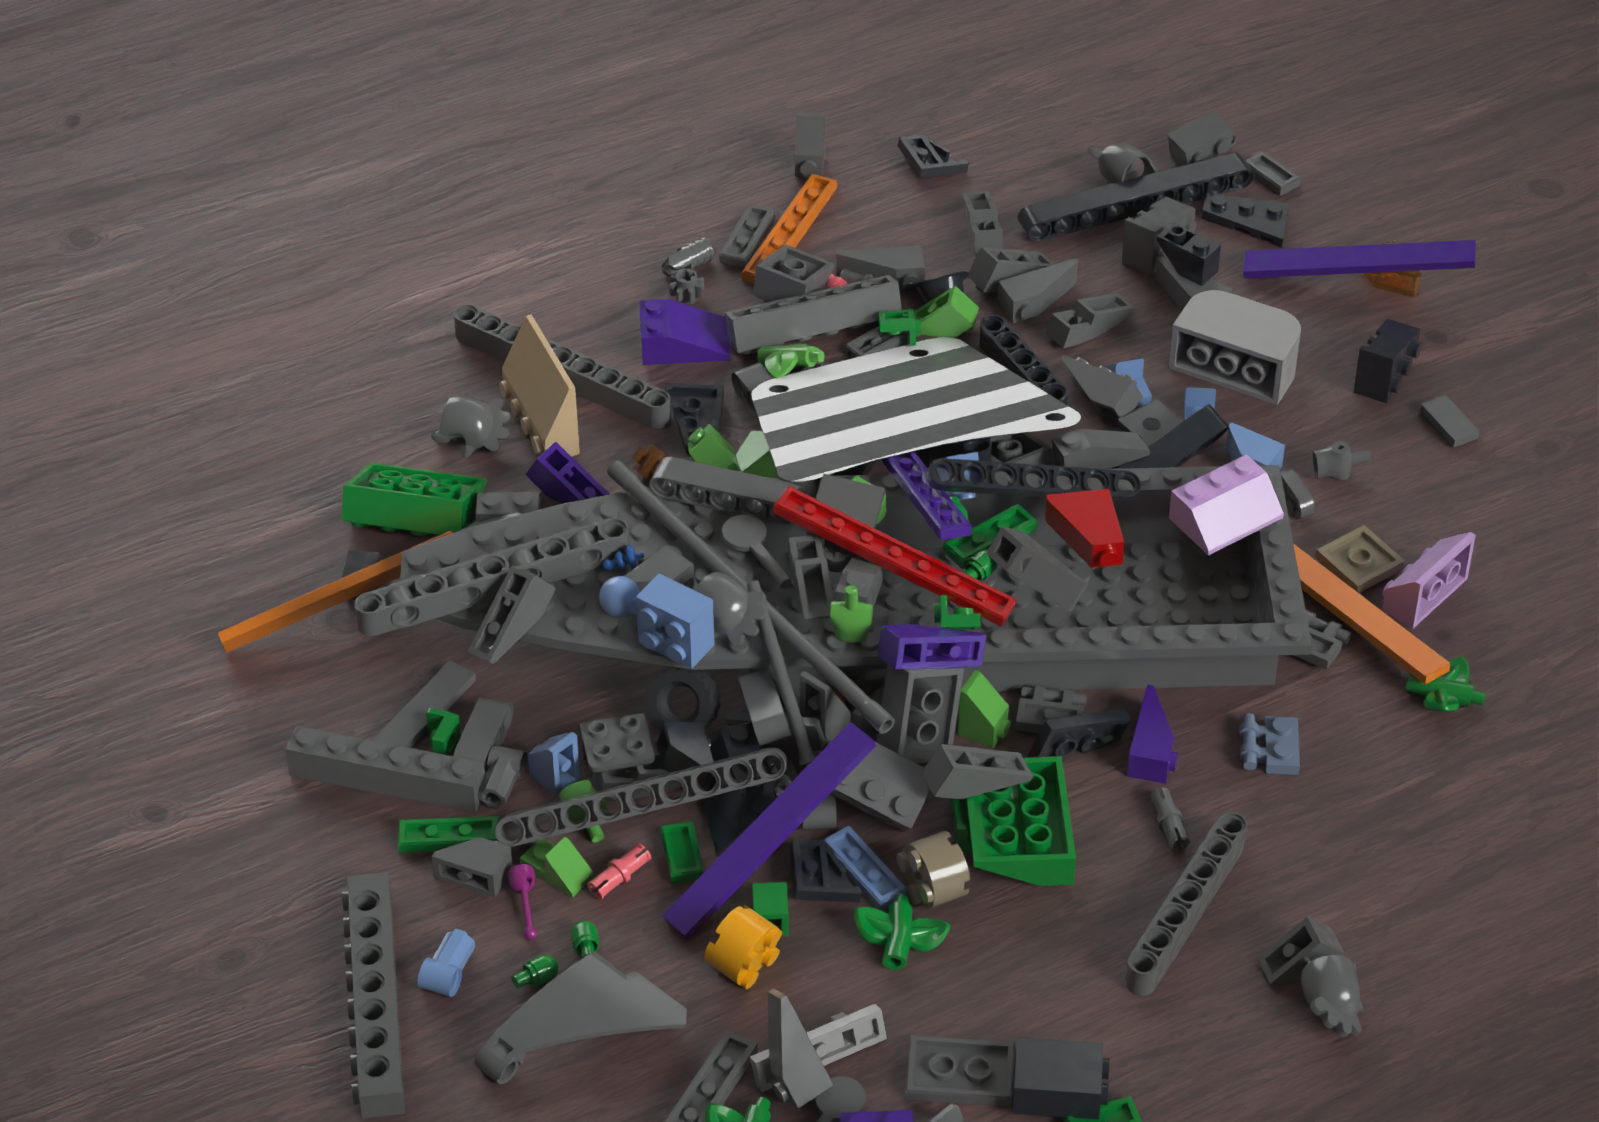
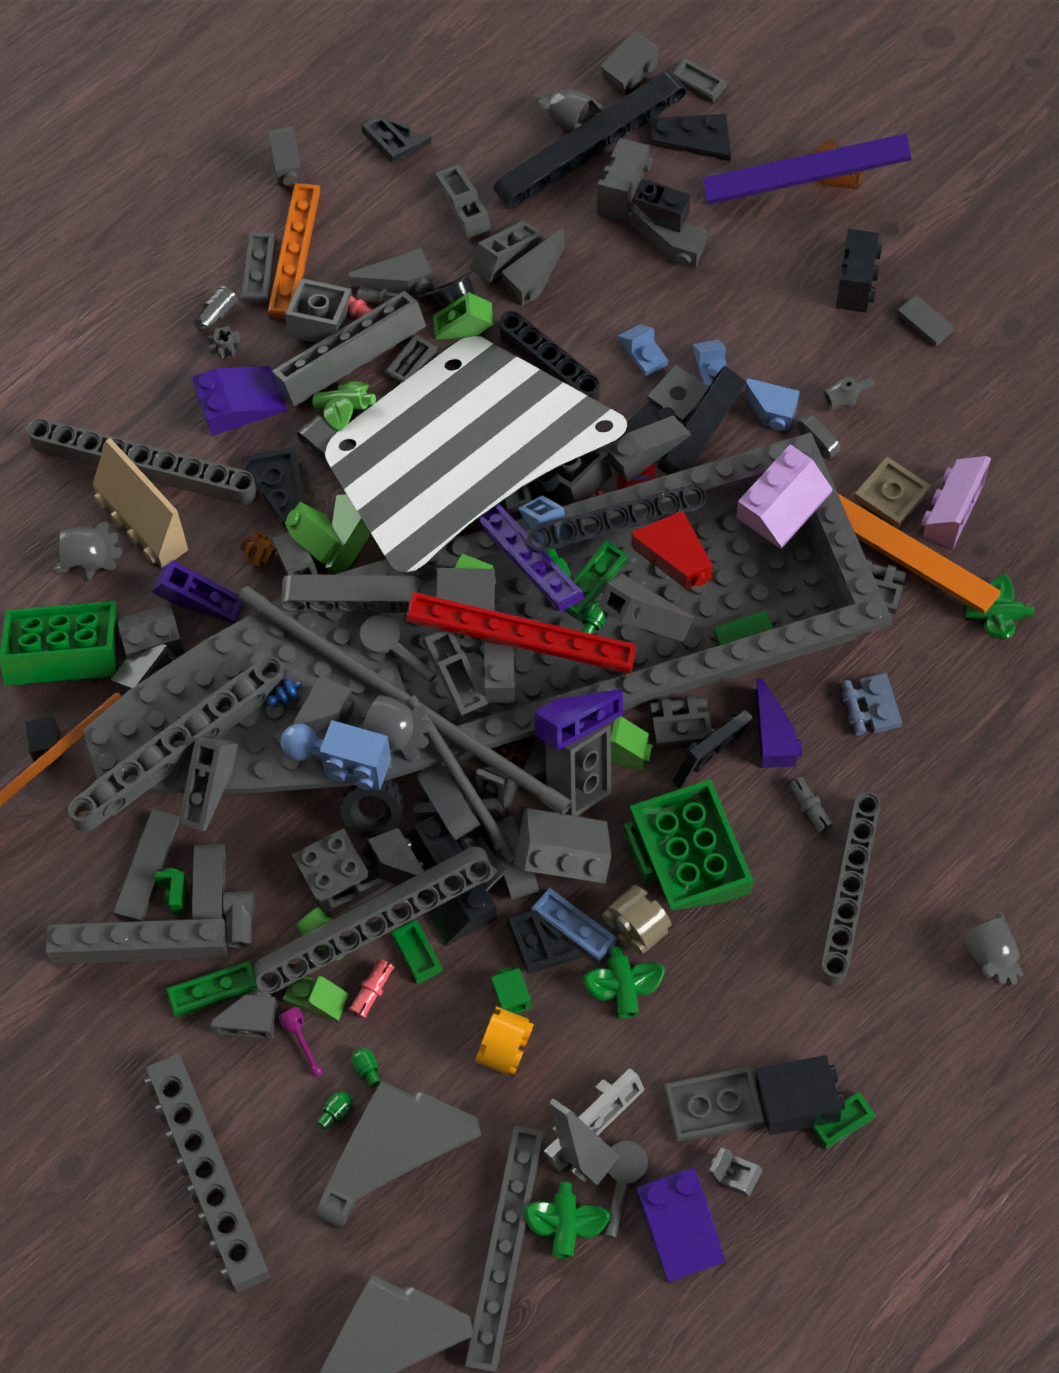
camera: 15 degrees left, 20 degrees up
medium blue piece [418,929,475,997] -> none
medium blue slope [527,732,580,797] -> none
dark purple tile [662,722,877,940] -> none
bright green piece [830,585,873,642] -> none
green bracket [878,309,921,346] -> none
dark grey slope [922,744,1033,799] -> none
green bracket [934,595,981,630] -> none
dark grey slope [1045,293,1136,348] -> none
dark grey slope [1061,355,1143,422] -> none
light grey brick [1169,290,1301,405] -> none
dark grey slope [1257,916,1345,986] -> none

